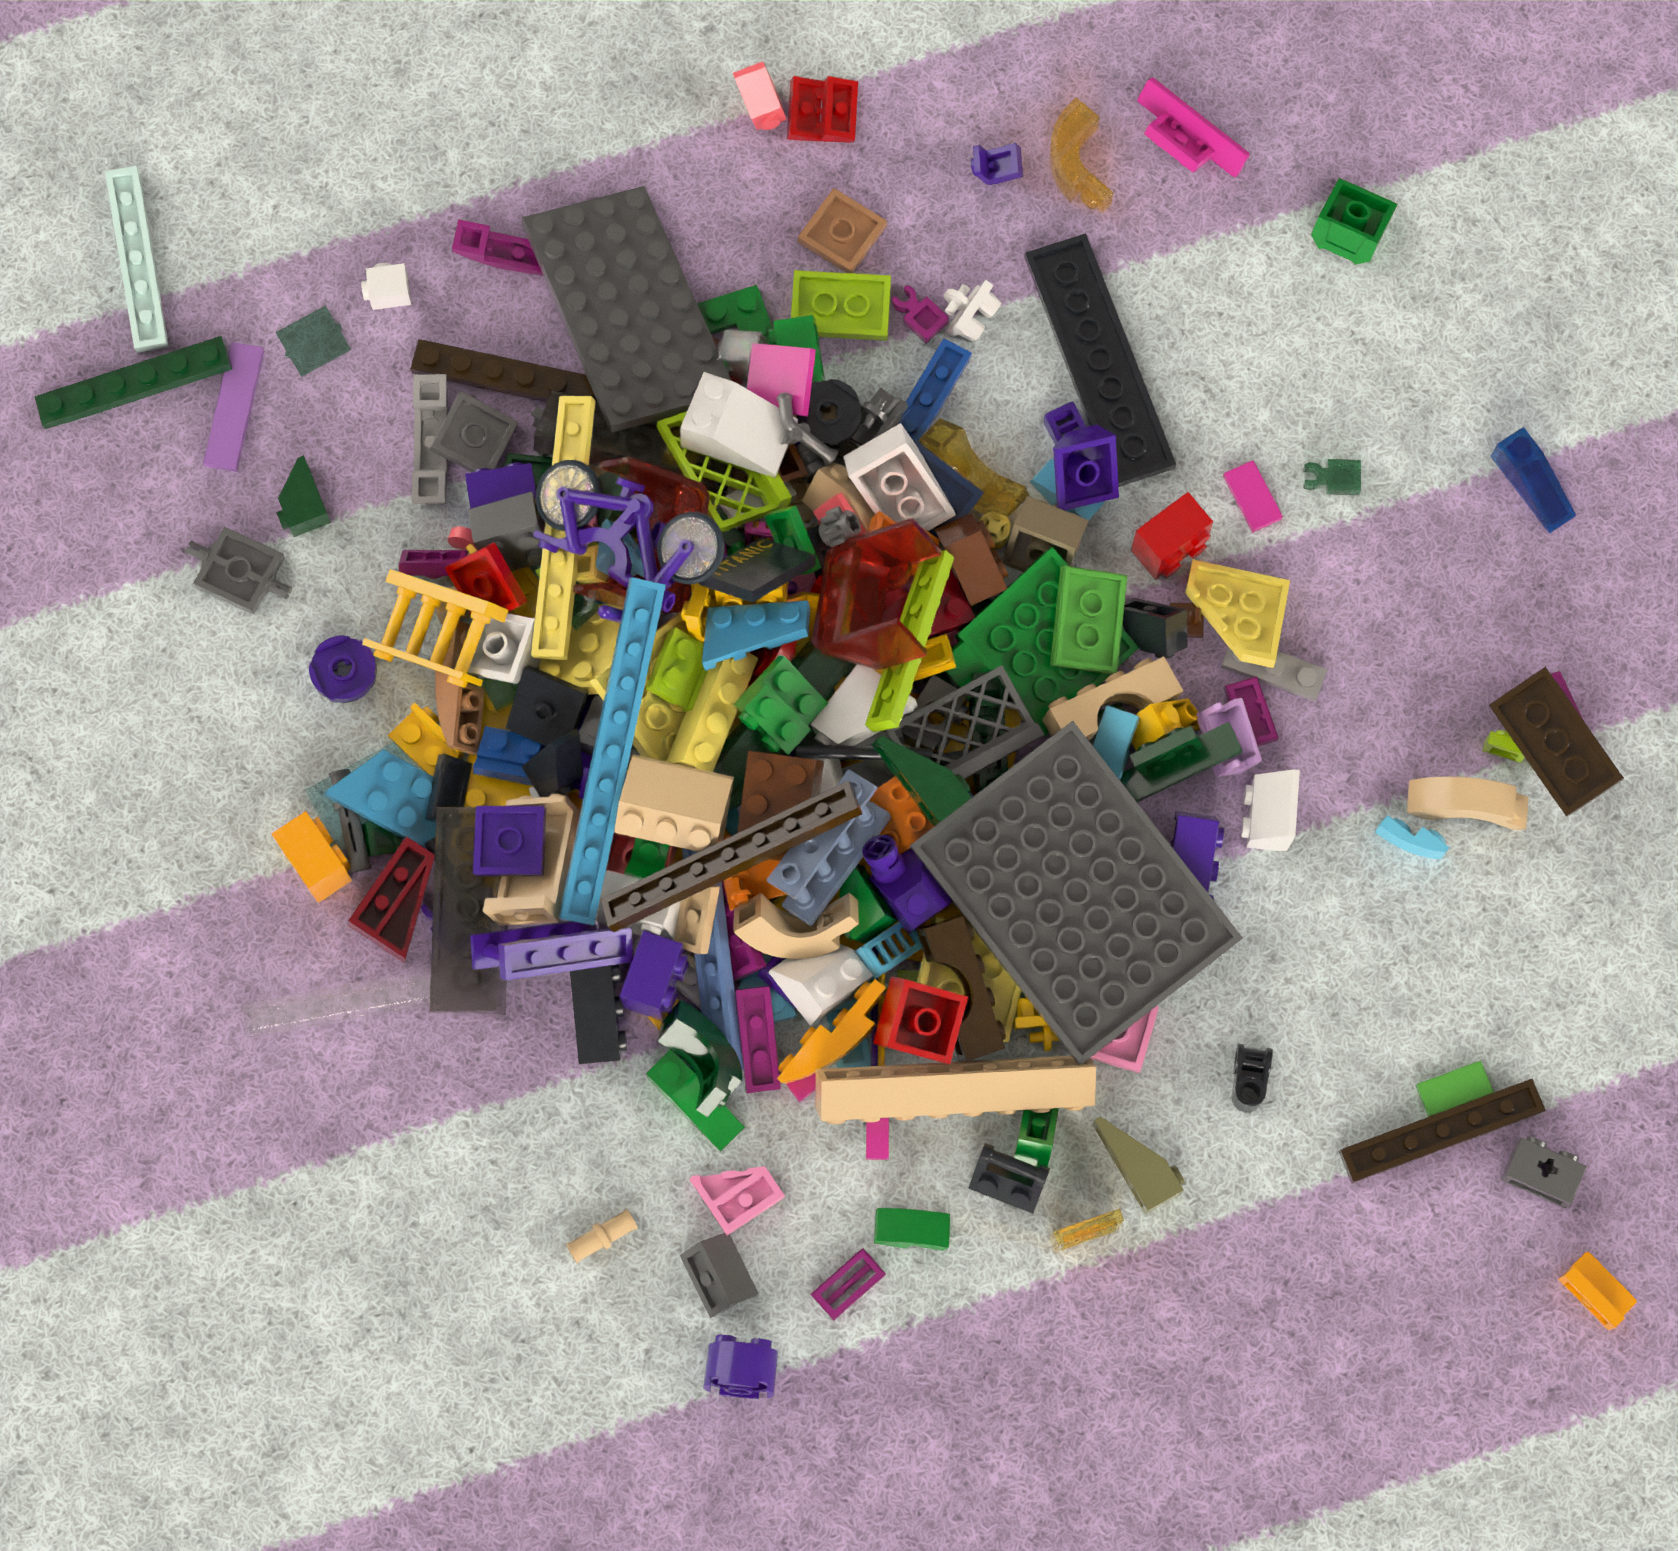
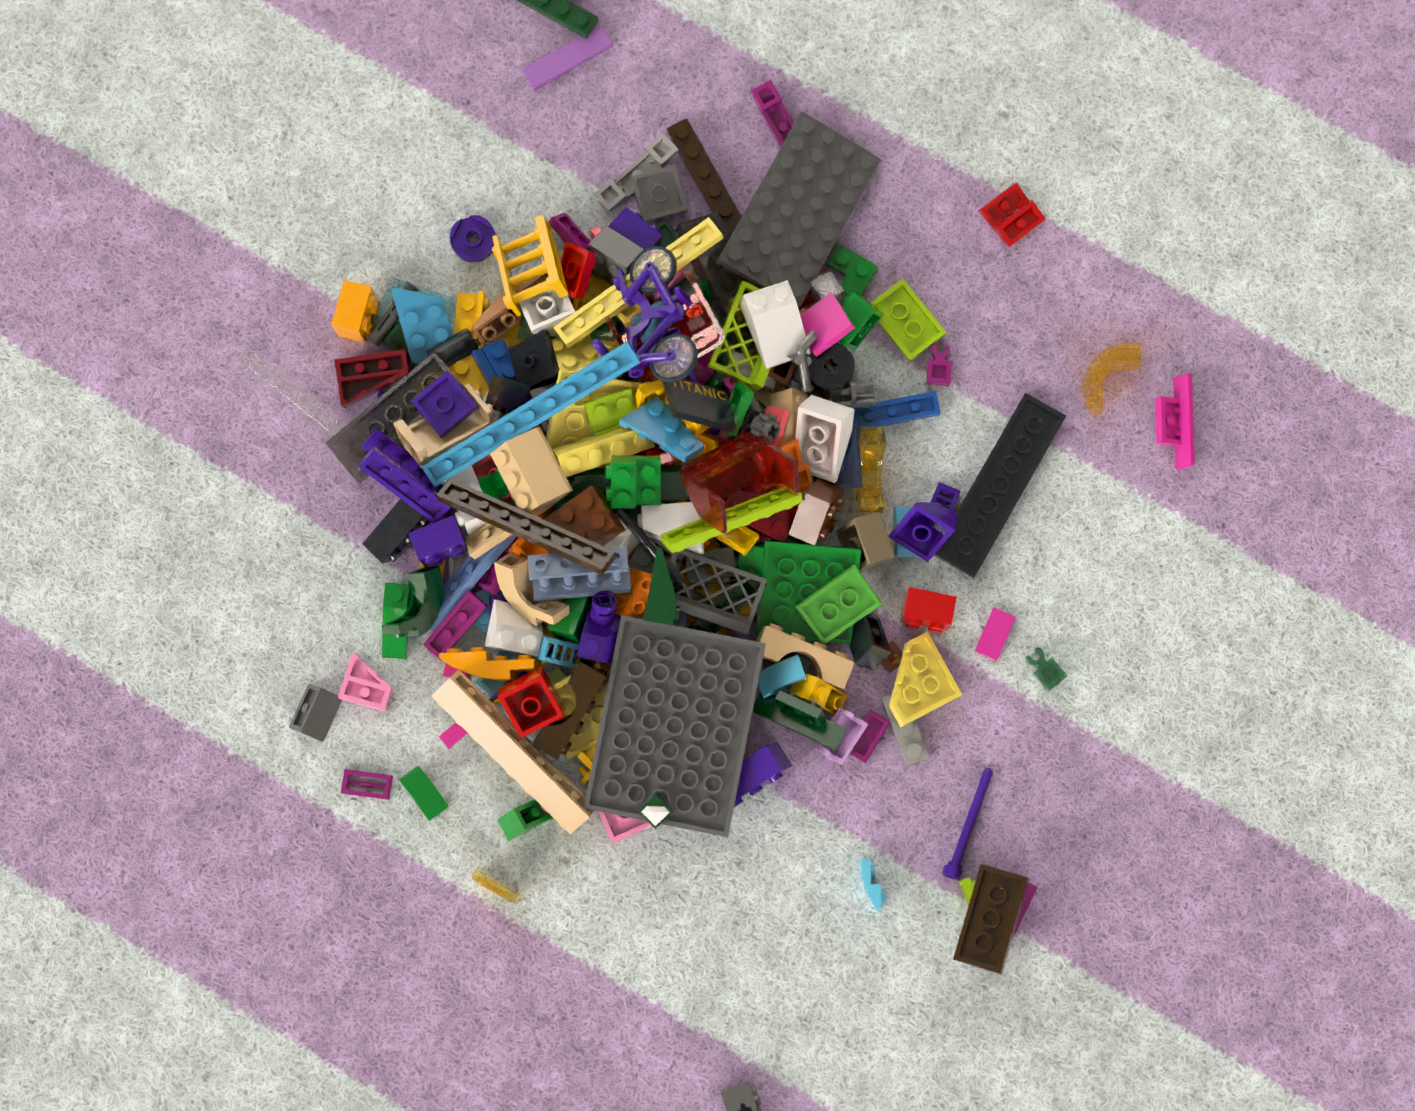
camera: 50 degrees right, 5 degrees up
dark grey plate [185,526,292,614] -> none
clear green piece [275,306,351,377] -> none
dark green slope [276,455,331,537] -> none
white brick [361,263,412,310] -> none
tan pin [566,1209,638,1263] -> none
dark purple brick [703,1335,778,1399] -> none
slope [733,61,787,130] -> none
medium nougat plate [798,188,887,273] -> none
white hips [944,280,1002,342] -> none
black plate [968,1143,1050,1214] -> none
dark purple bracket [971,143,1023,185] -> none
light yellow wheel [979,511,1011,550] -> none
olive slope [1092,1116,1185,1215] -> none
black piece [1232,1043,1273,1113] -> none
white slope [1241,769,1300,851] -> none
green slope [1311,178,1398,265] -> none
dark brown plate [1338,1079,1546,1184] -> none
tan arch [1407,776,1528,830] -> none
bright green tile [1415,1061,1494,1117] -> none
clear blue slope [1490,427,1576,534] -> none
none -> tile [638,794,674,829]
none -> dark purple piece [941,768,993,881]

